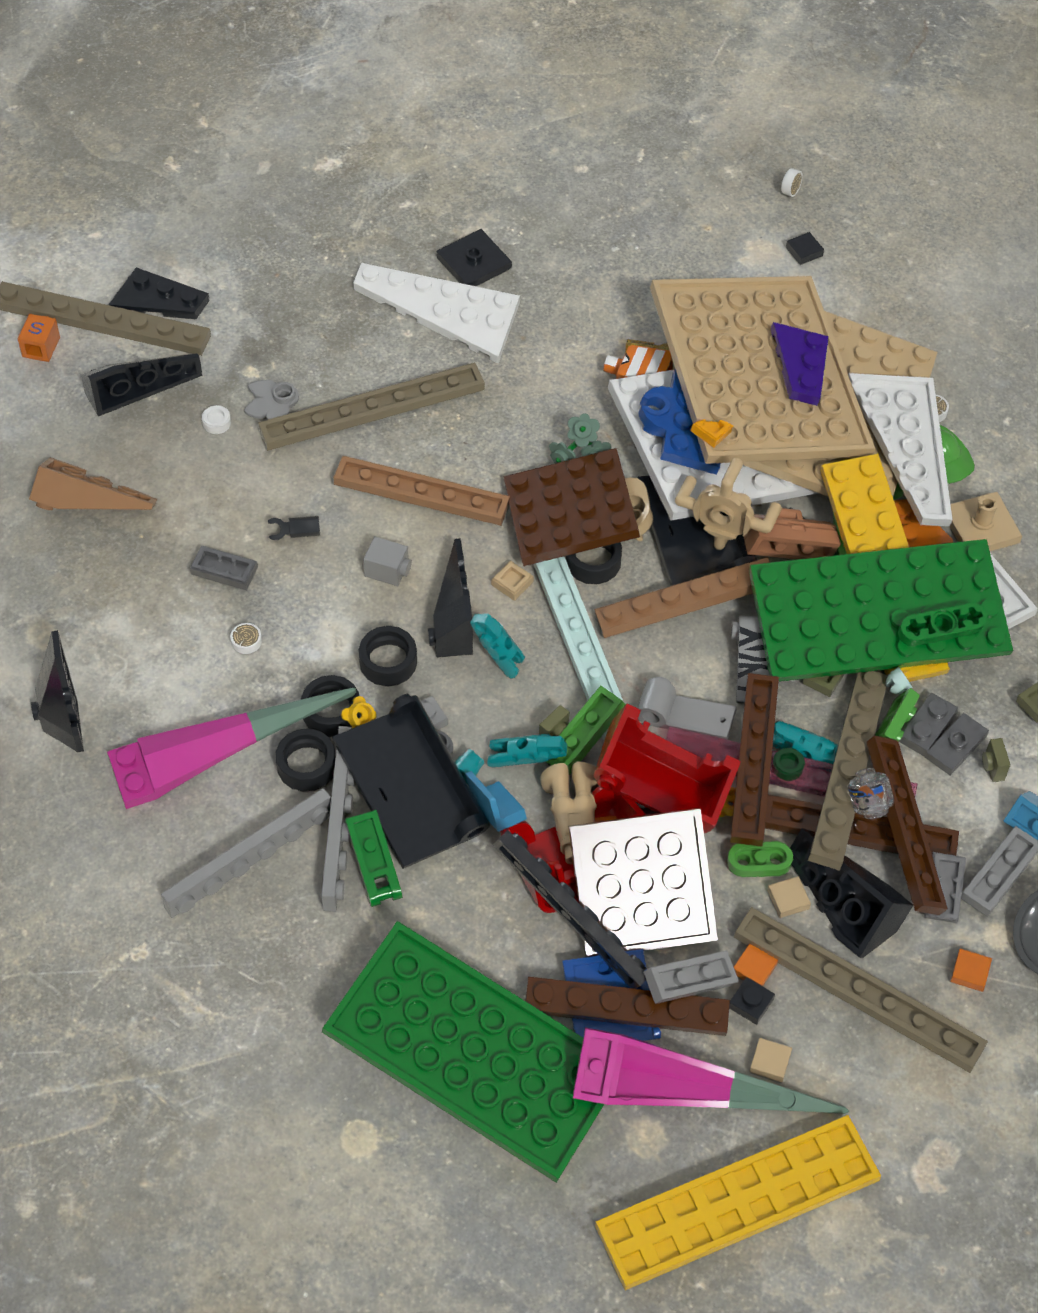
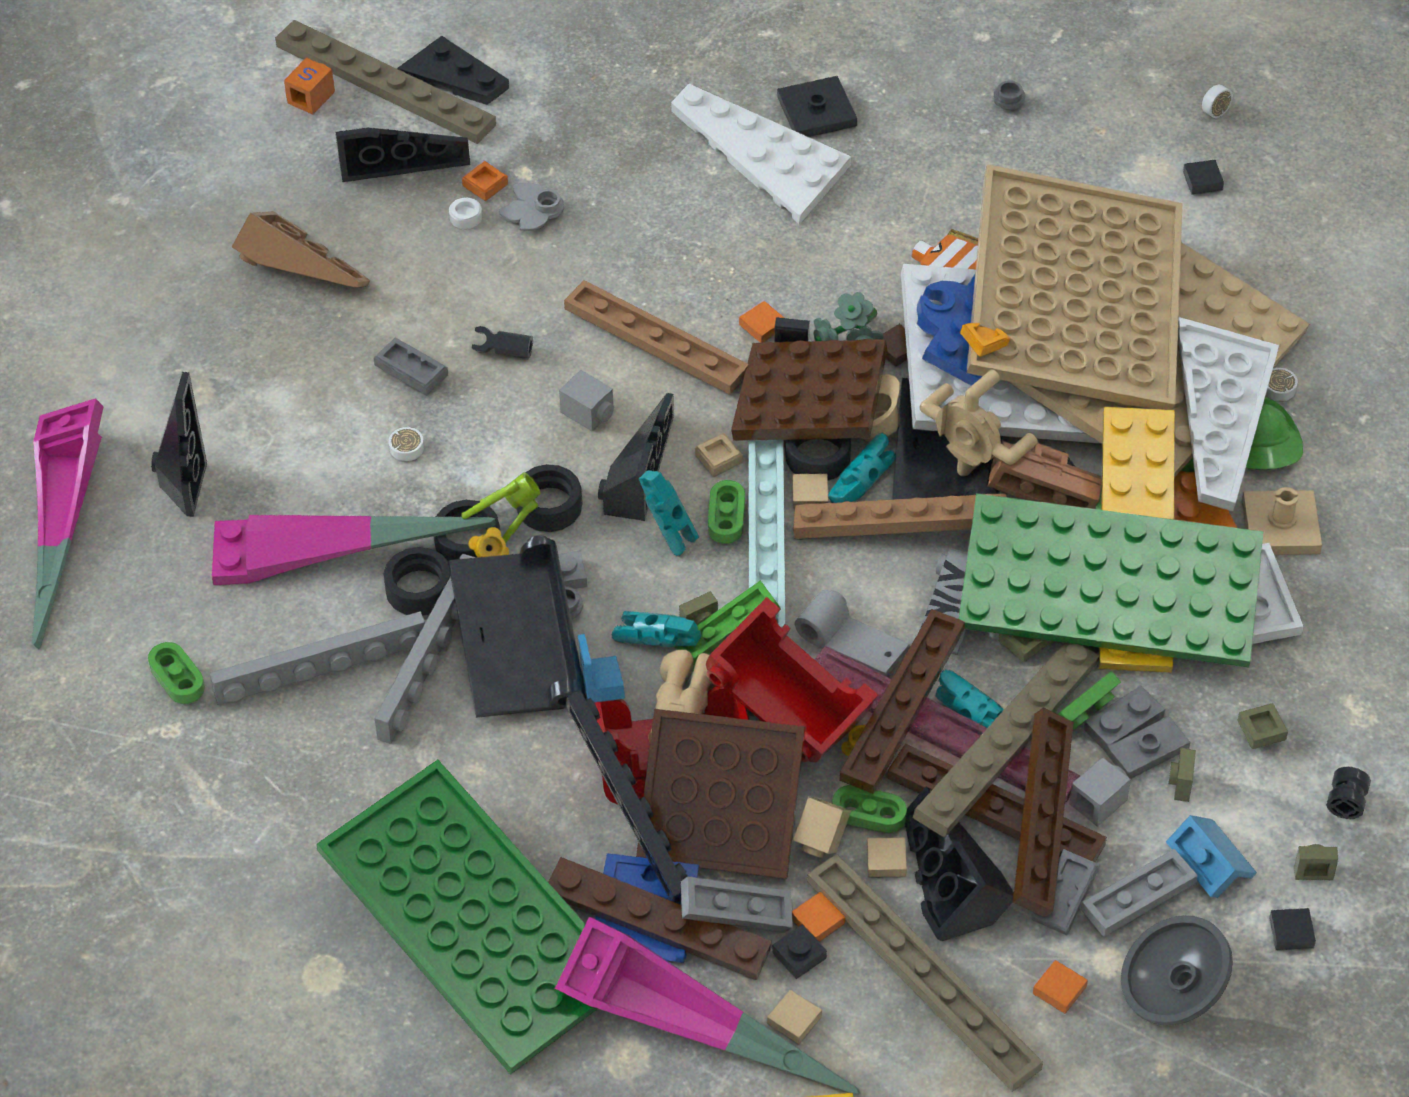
camera: 20 degrees right, 5 degrees down
dark tan plate [258,362,485,451] -> none
green plate [345,810,403,907] -> none
teal hose [455,749,485,784] -> none
dark purple wing [770,322,829,406] -> none
dark green tile [772,748,805,781] -> none
clear head [848,768,894,819] -> none
light aqua hinge [886,667,913,694] -> none
green beam [898,603,988,646] -> none
none -> bright green plate [148,642,205,704]
none -> orange tile [462,161,508,202]
none -> lime plant [462,472,541,543]
none -> bright green plate [708,480,745,544]
none -> orange tile [739,301,784,343]
none -> black tile [774,317,810,342]
none -> tan tile [792,474,828,509]
none -> tan brick [793,797,851,858]
none -> teal hinge [828,433,895,503]
none -> reddish brown tile [883,323,907,367]
none -> flat silver plate [993,80,1026,110]
none -> light grey brick [1069,757,1131,827]

